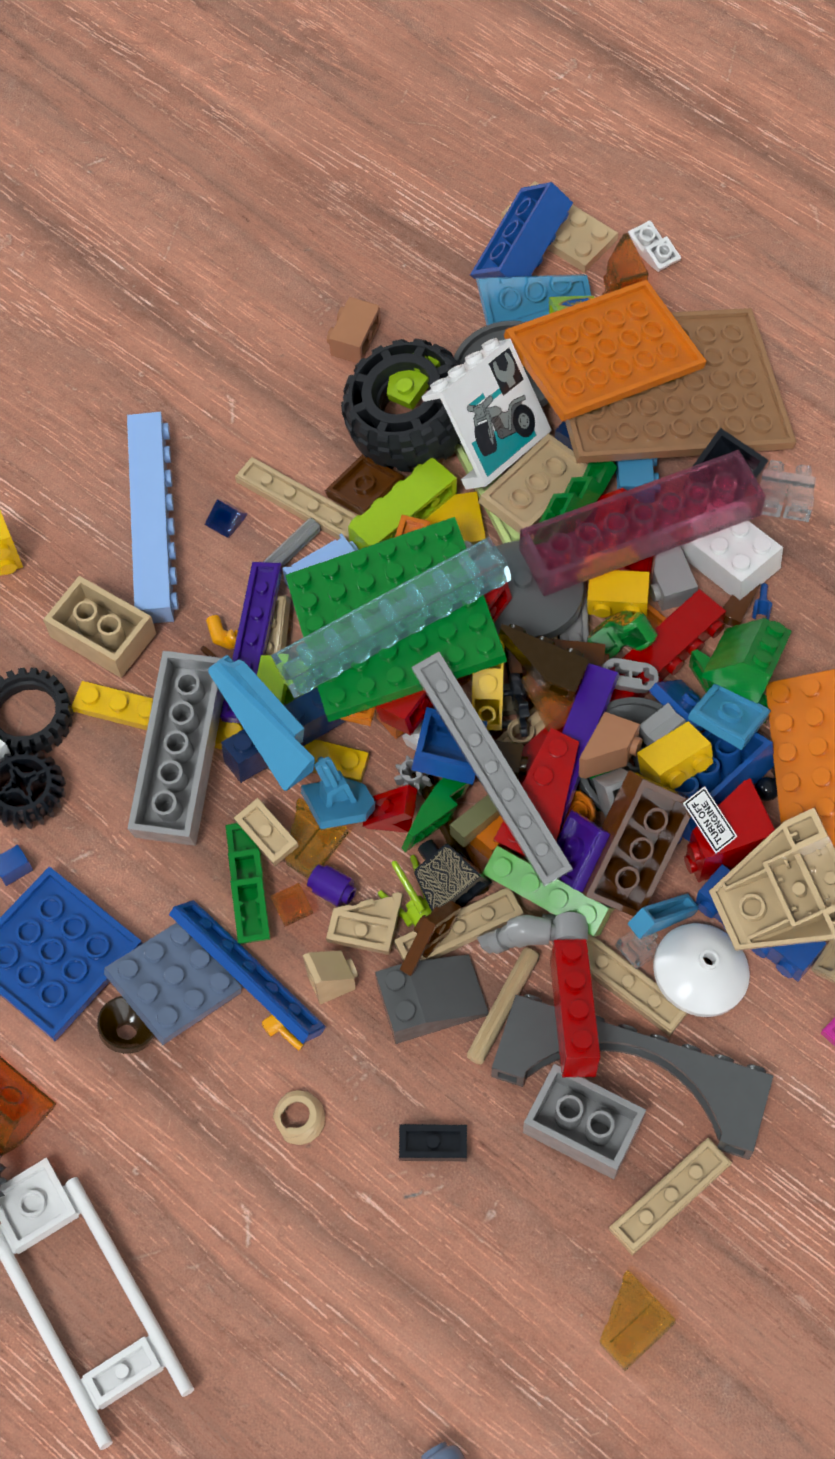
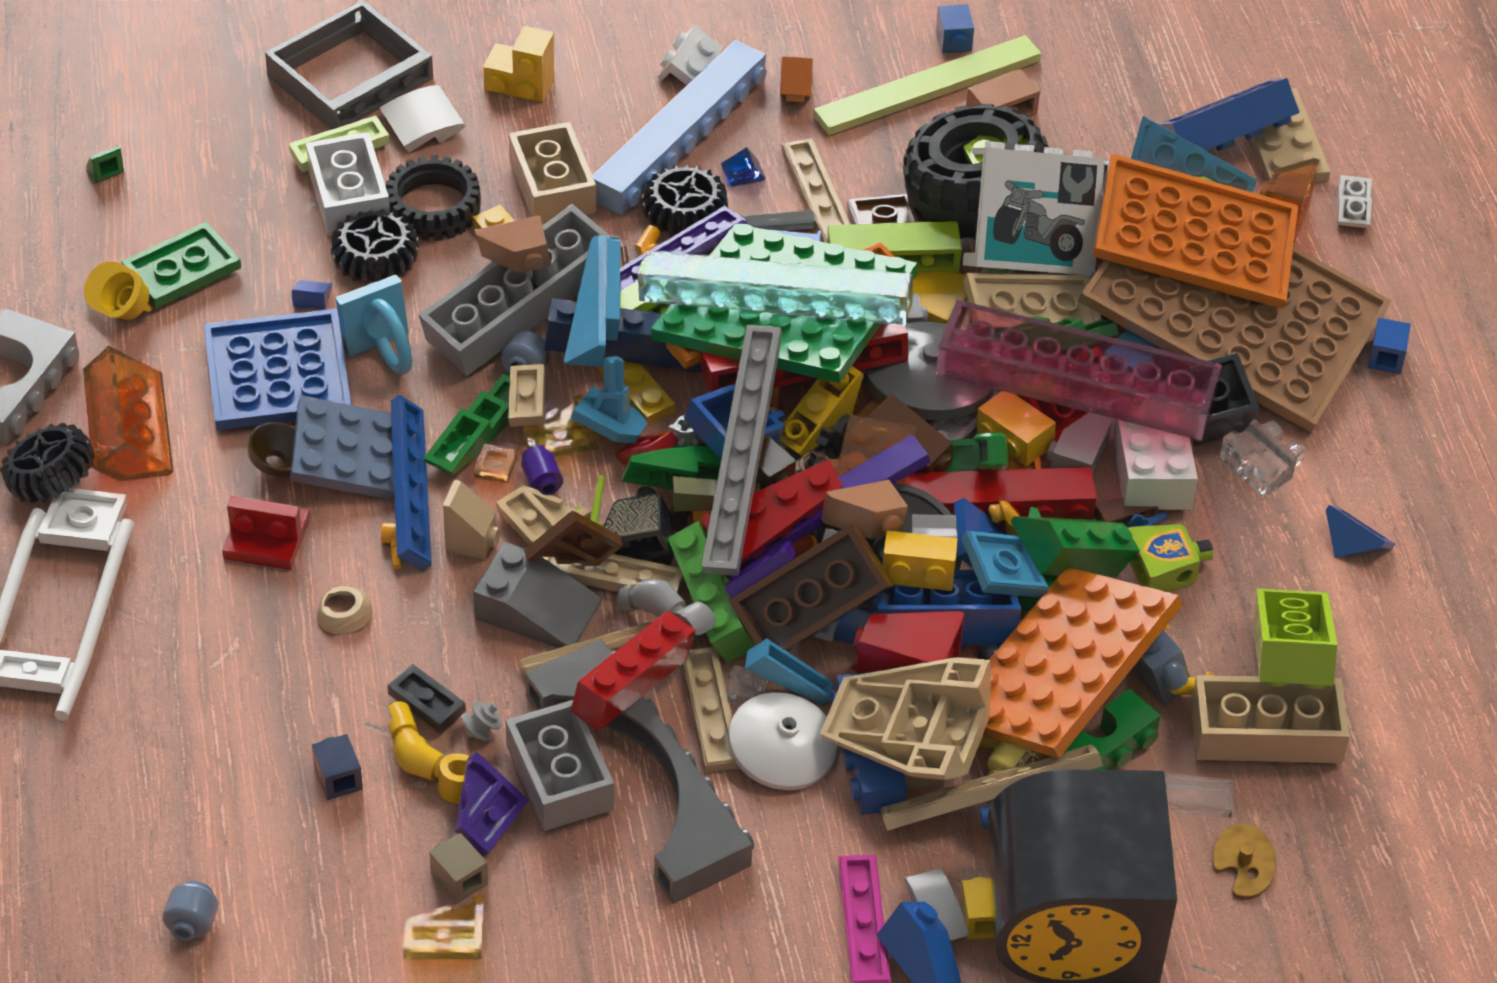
camera: 35 degrees right, 15 degrees down
dark brown slope [498,624,589,701] -> none
light grey beam [601,658,659,693] -> none
tan tile [609,1138,732,1256] -> none
white sticker [683,786,737,853] -> none
none -> red bracket [222,496,310,570]
none -> dark blue brick [311,734,363,800]
none -> medium azure tile [335,275,412,375]
none -> yellow piece [388,702,470,804]
none -> dark tan brick [429,833,488,904]
none -> dark purple wing [455,752,529,856]
none -> light grey wheel [462,701,502,741]
none -> nougat slope [475,215,552,273]
none -> sand blue head [501,331,550,375]
none -> black gear [642,164,728,237]
none -> white bracket [657,25,723,85]
none -> orange slope [780,57,813,103]
none -> yellowish green tile [813,35,1041,136]
none -> brick [936,4,974,53]
none -> light orange arm [988,501,1020,536]
none -> lime torso [1128,524,1213,593]
none -> blue brick [1368,318,1411,374]

